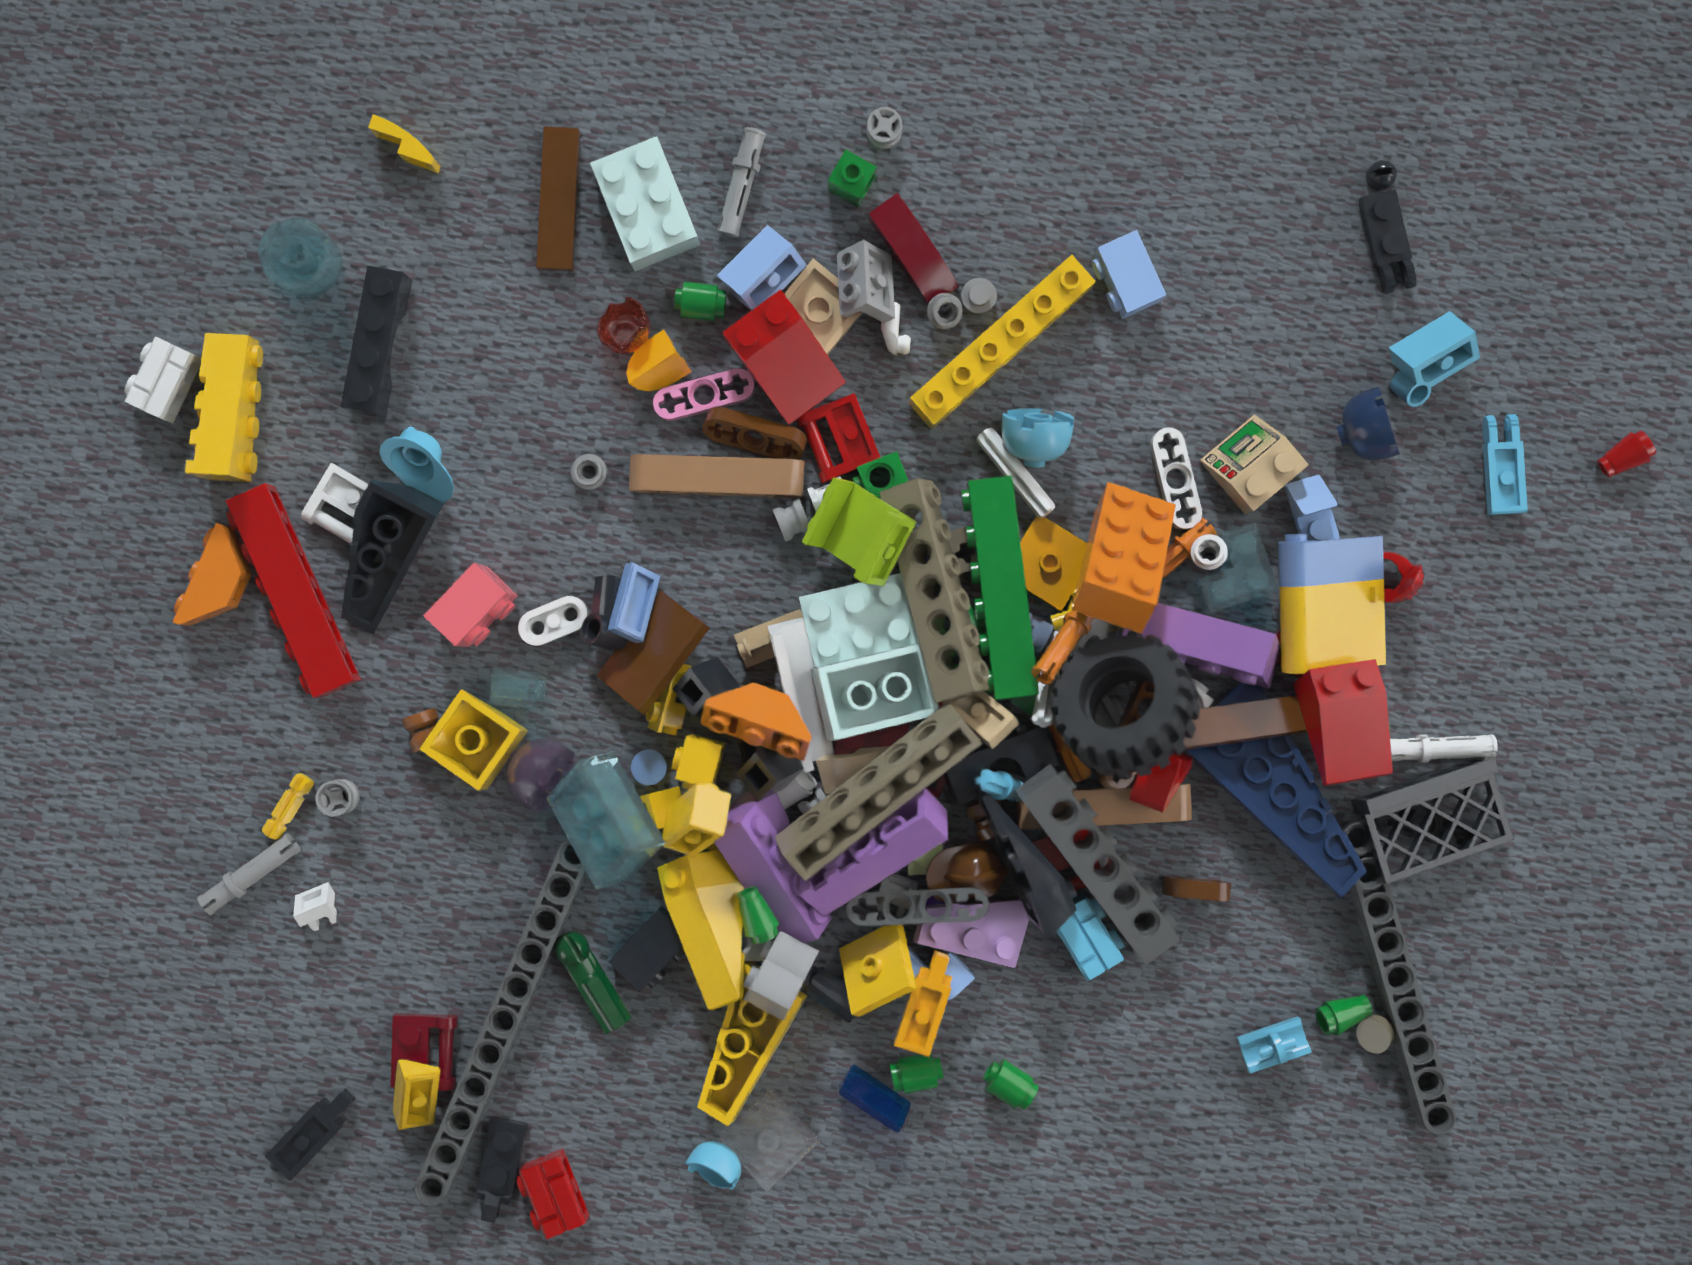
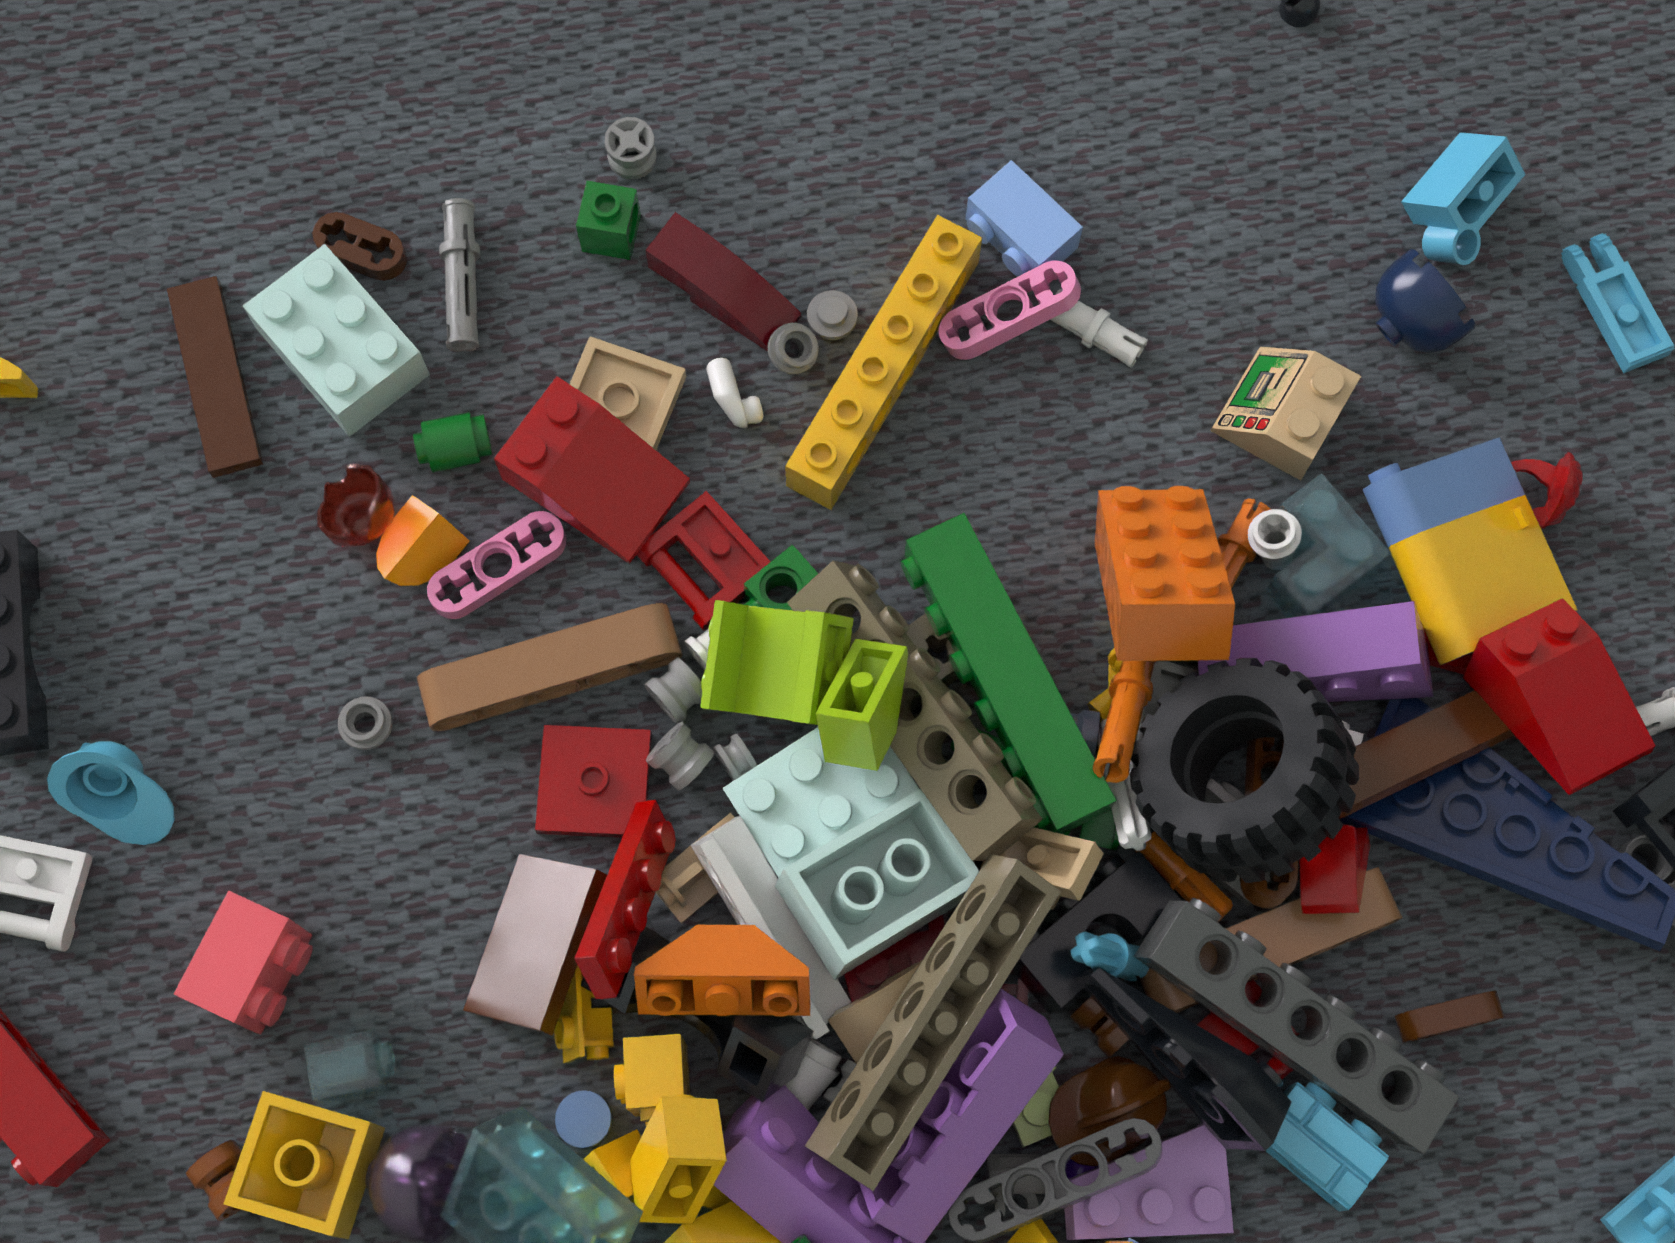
camera: 15 degrees left, 15 degrees down
black wedge [341,480,444,634] -> none
white plate [518,596,589,646] -> none
black piece [581,576,628,651] -> none
medium blue tile [607,562,661,643] -> none
reddish brown beam [702,407,807,460] -> none
light blue brick [717,225,807,311] -> none
light grey bracket [837,240,895,323] -> none
white axle [976,428,1055,518] -> none
medium azure cylinder [1001,408,1074,468] -> none
light orange plate [1020,516,1087,611] -> none
white beam [1150,427,1202,530] -> none
light blue slope [1284,475,1340,541] -> none
black hinge [1358,189,1417,294] -> none
none -> reddish brown beam [312,212,407,281]
none -> red plate [535,725,652,838]
none -> red plate [574,800,676,999]
none -> light grey wheel [646,722,714,791]
none -> light grey bush [713,733,757,781]
none -> lime slope [815,639,908,771]
none -> bright pink beam [939,260,1081,360]
none -> white pin [1050,289,1148,368]

